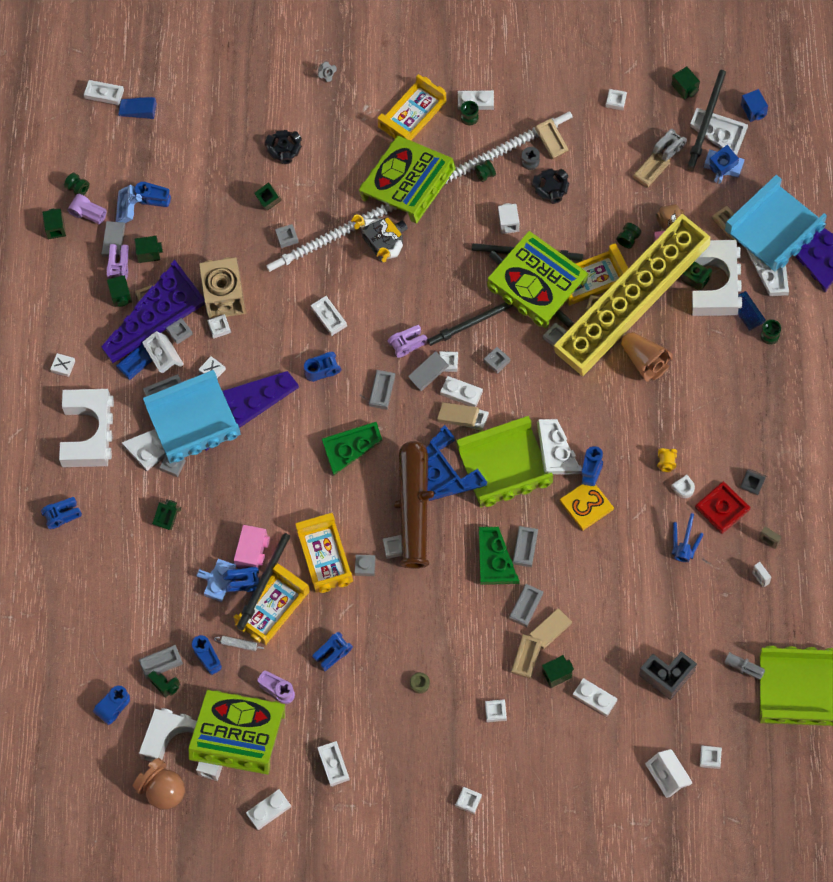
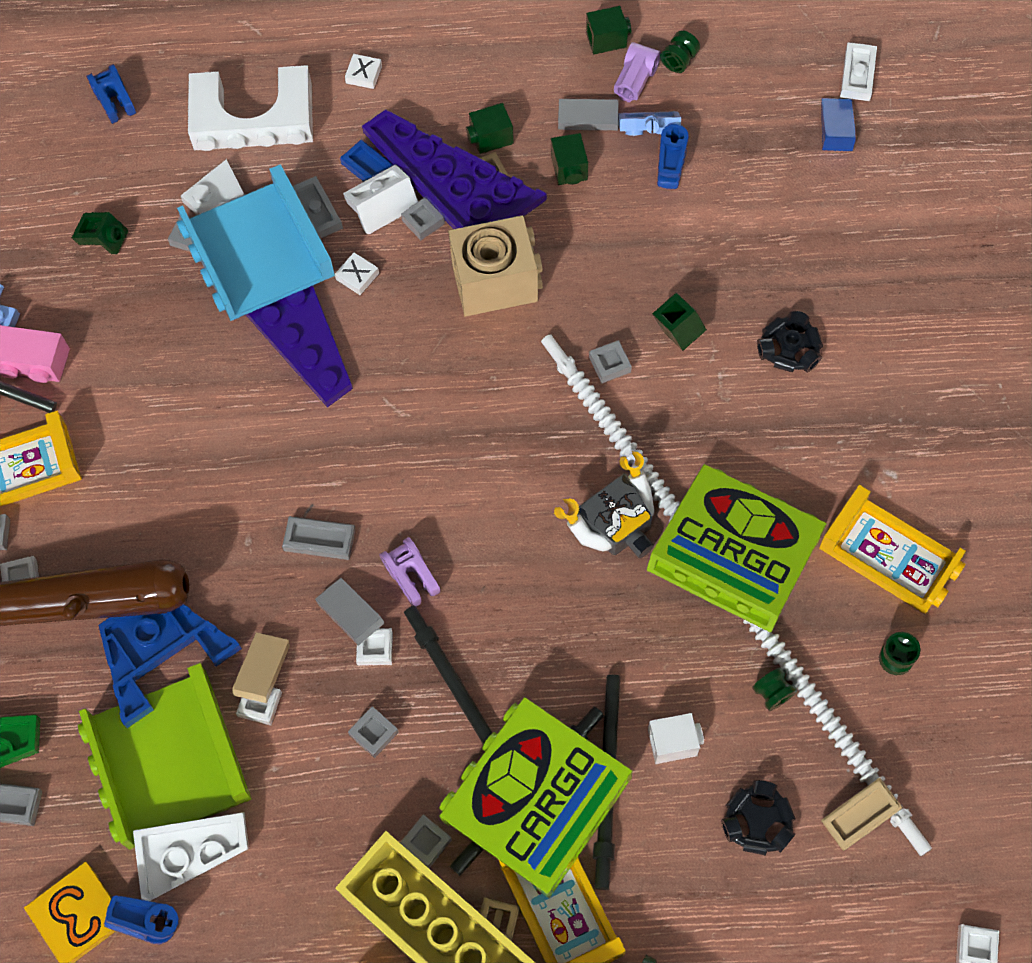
camera: 85 degrees right, 0 degrees up
lavender piece [107,244,129,280] -> none
white tile [207,314,231,339] -> none
blue piece [304,352,342,382] -> none
white plate [311,296,347,336] -> none
light grey plate [318,61,337,82] -> none
green wing [322,422,382,476] -> none
white plate [440,376,483,407] -> none
white plate [458,90,494,110] -> none
dark grey wheel [522,147,540,170] -> none

